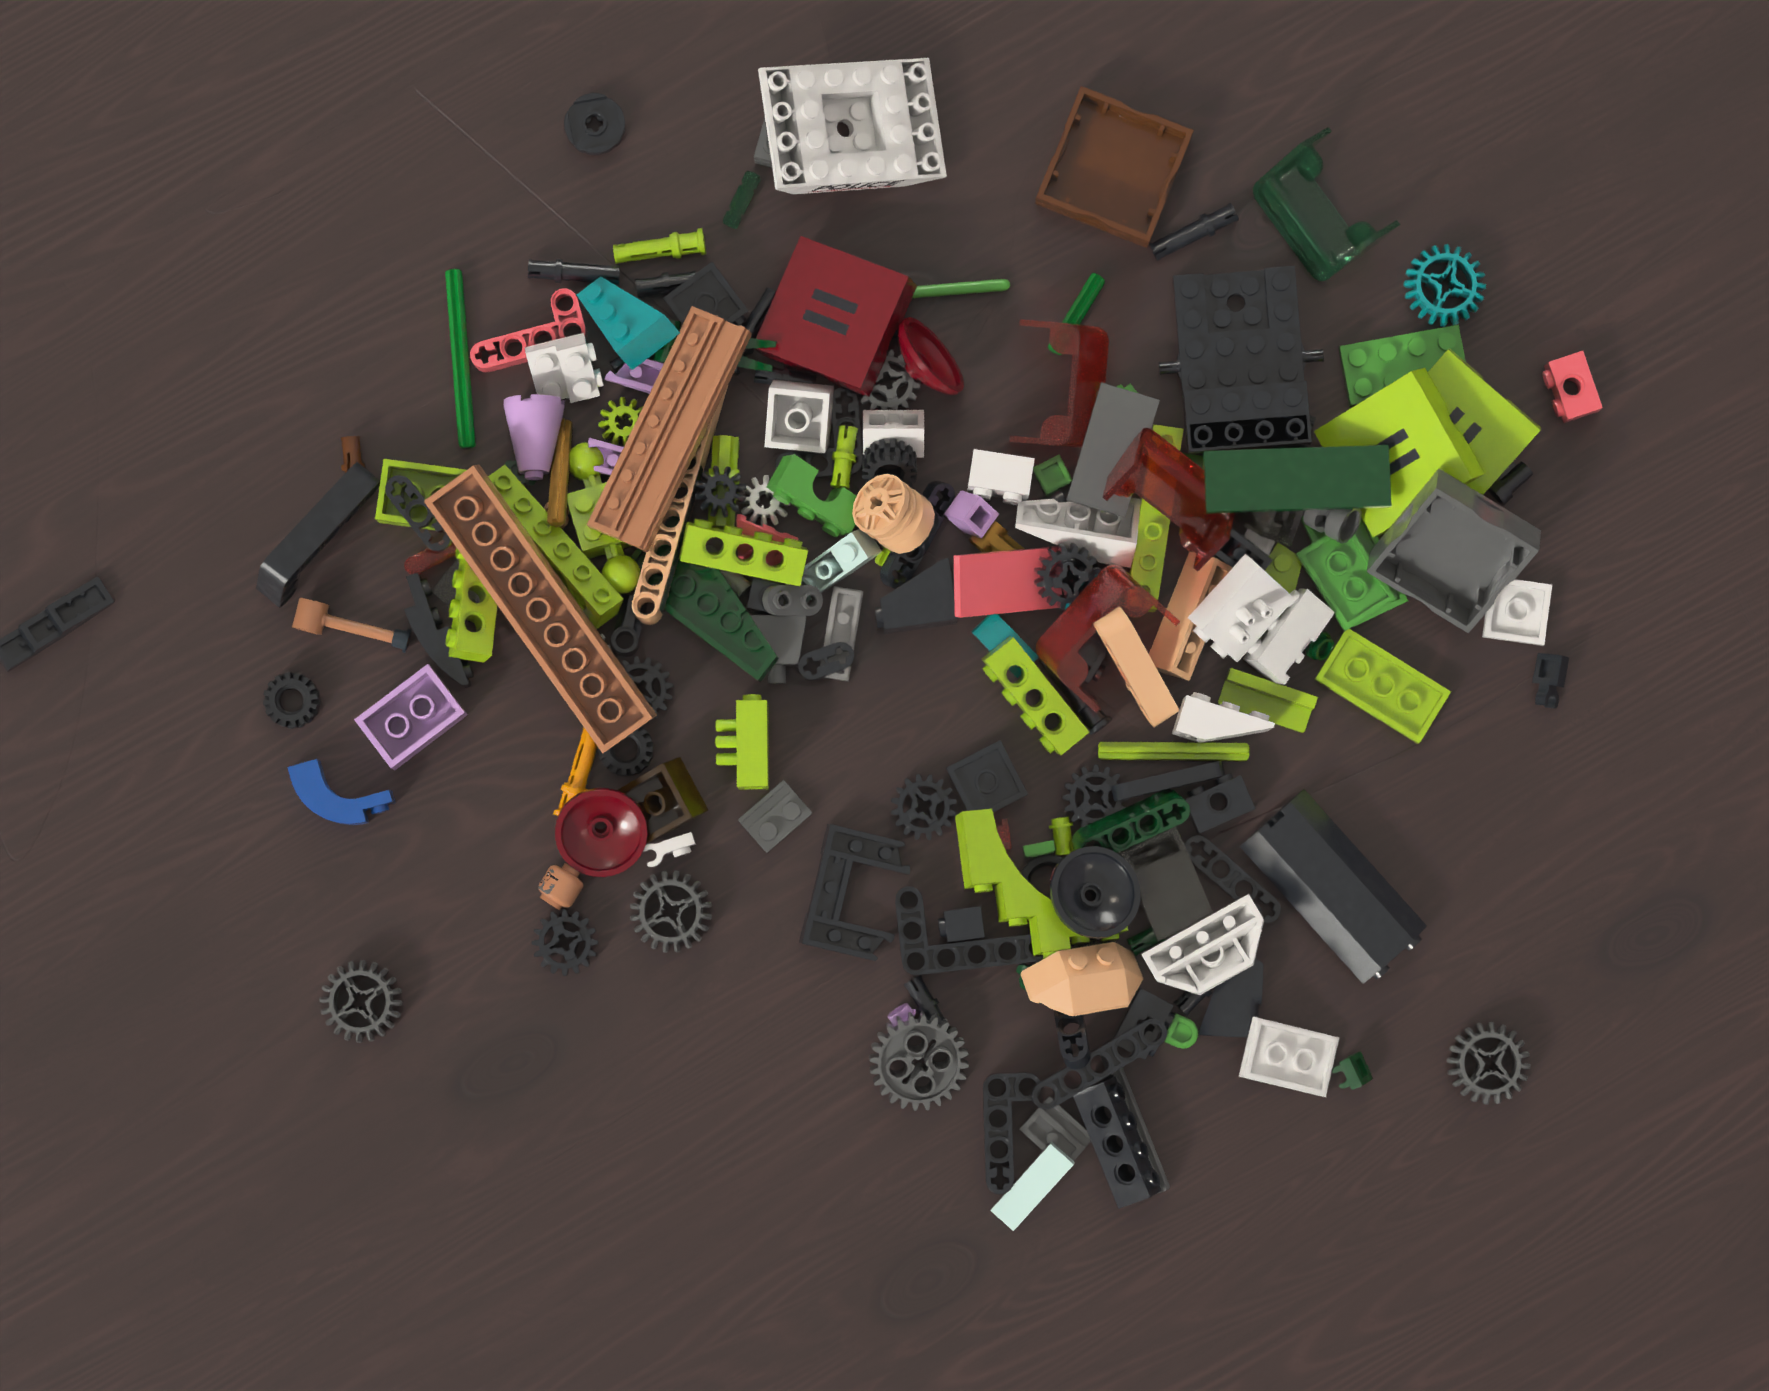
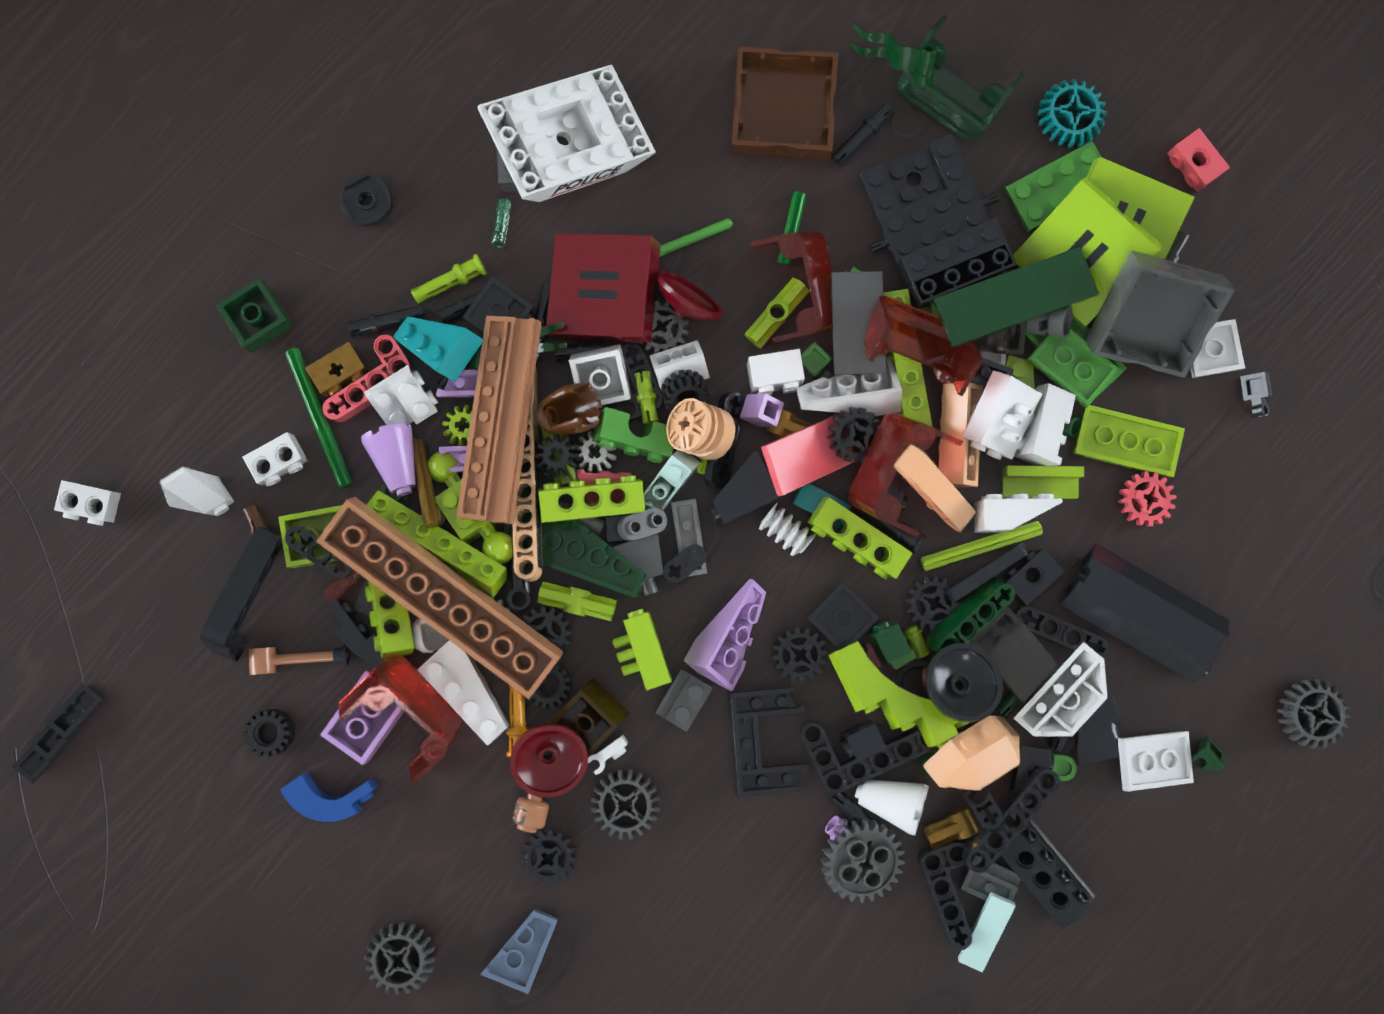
camera: 15 degrees left, 0 degrees up
none -> white brick [54,480,121,526]
none -> white wedge [160,467,234,516]
none -> dark green brick [216,278,295,353]
none -> white brick [242,432,308,487]
none -> pearl gold brick [305,342,370,397]
none -> clear red windscreen [338,654,463,785]
none -> white hair [411,618,447,653]
none -> white wedge [418,640,510,746]
none -> sand blue wing [480,909,559,994]
none -> reddish brown hair [536,383,603,435]
none -> lime piece [537,581,617,621]
none -> lavender wedge [684,579,766,691]
none -> lime piece [744,277,810,349]
none -> white piece [759,503,816,556]
none -> dark green flag [850,23,937,86]
none -> white cone [855,779,929,836]
none -> dark green brick [868,621,912,663]
none -> pearl gold piece [923,806,979,848]
none -> coral gear [1118,471,1176,527]

